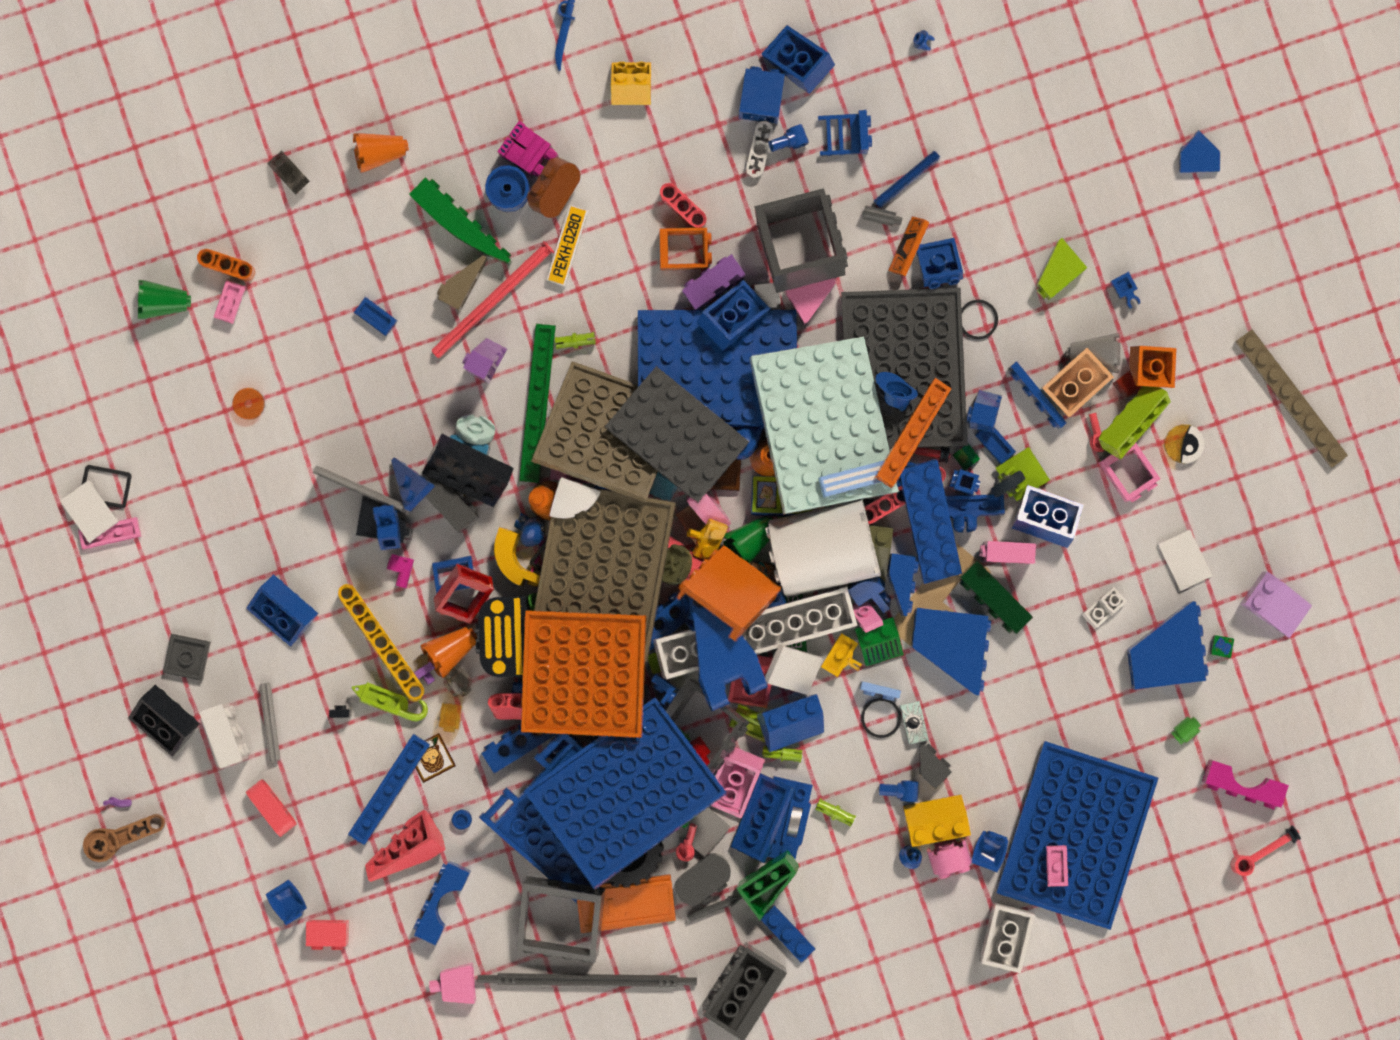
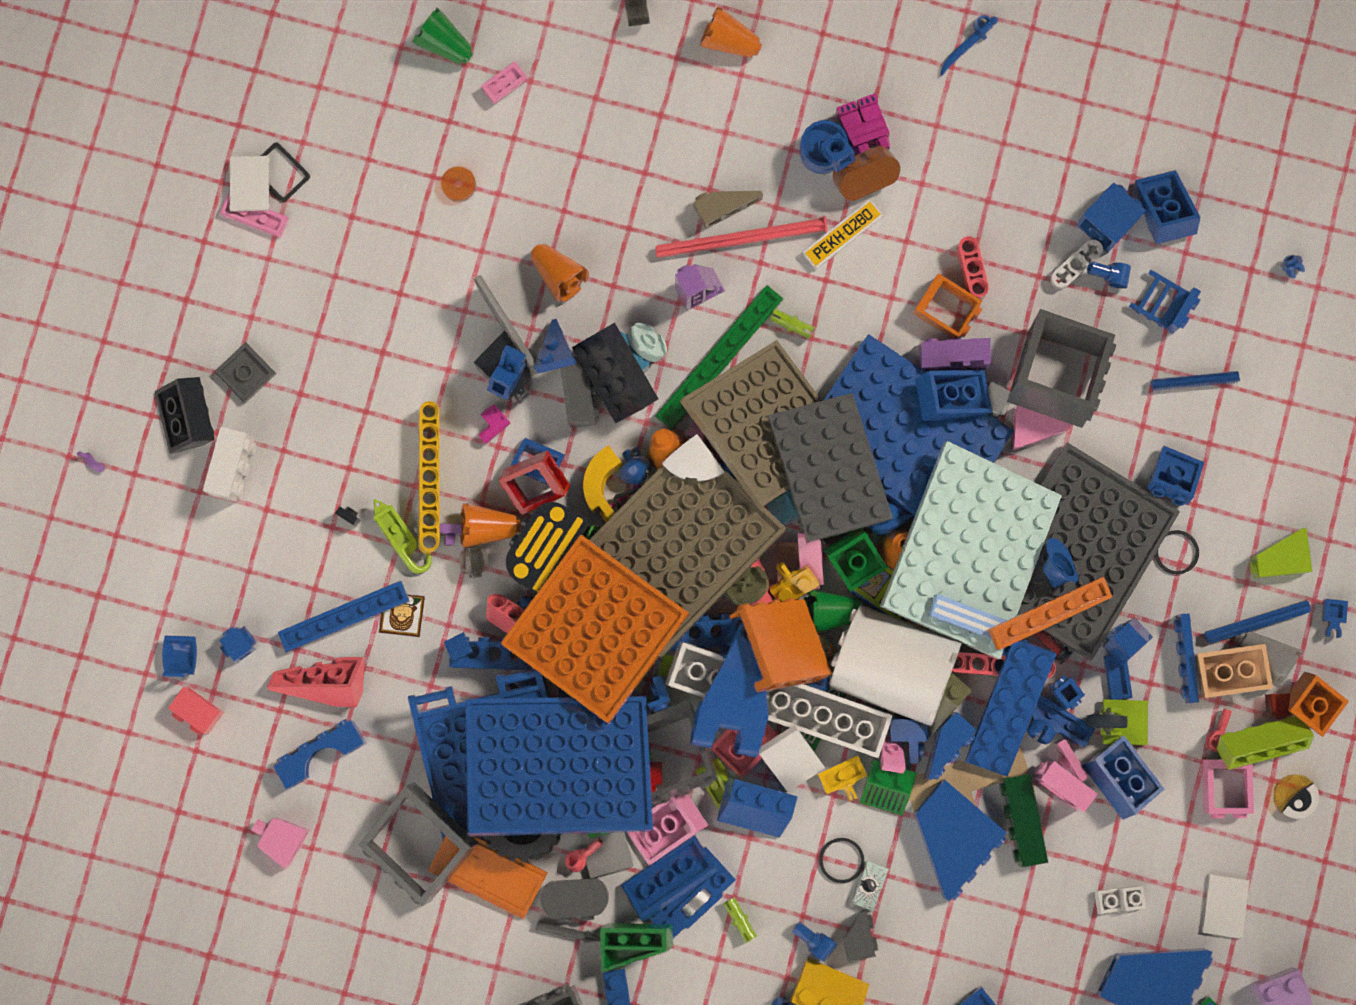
camera: 35 degrees right, 5 degrees down
medium nougat beam [83,814,166,862] -> none
orange beam [197,249,256,281] -> none
blue slope [246,574,319,647] -> none
coral beam [246,779,297,837] -> none
light grey axle [259,683,280,762] -> none
blue tile [354,297,398,336] -> none
green slope [409,177,512,265] -> none
clear yellow brick [439,702,463,733] -> none
blue tile [452,809,472,830] -> none
dark grey axle [477,973,697,987] -> none
yellow slope [611,61,651,105] -> none
lime axle [762,746,802,763] -> none
light blue plate [859,681,901,701] -> none
dark grey cylinder [862,205,903,227] -> none
orange tile [888,216,929,276] -> none
green slope [953,443,980,471] -> none
none -> blue brick [219,626,257,663]
none -> blue slope [444,632,473,662]
none -> orange cone [531,244,589,302]
none -> blue brick [821,132,855,173]
none -> green slope [823,528,888,592]
none -> bright pink plate [1054,739,1088,782]
none -> blue axle [1204,600,1311,644]

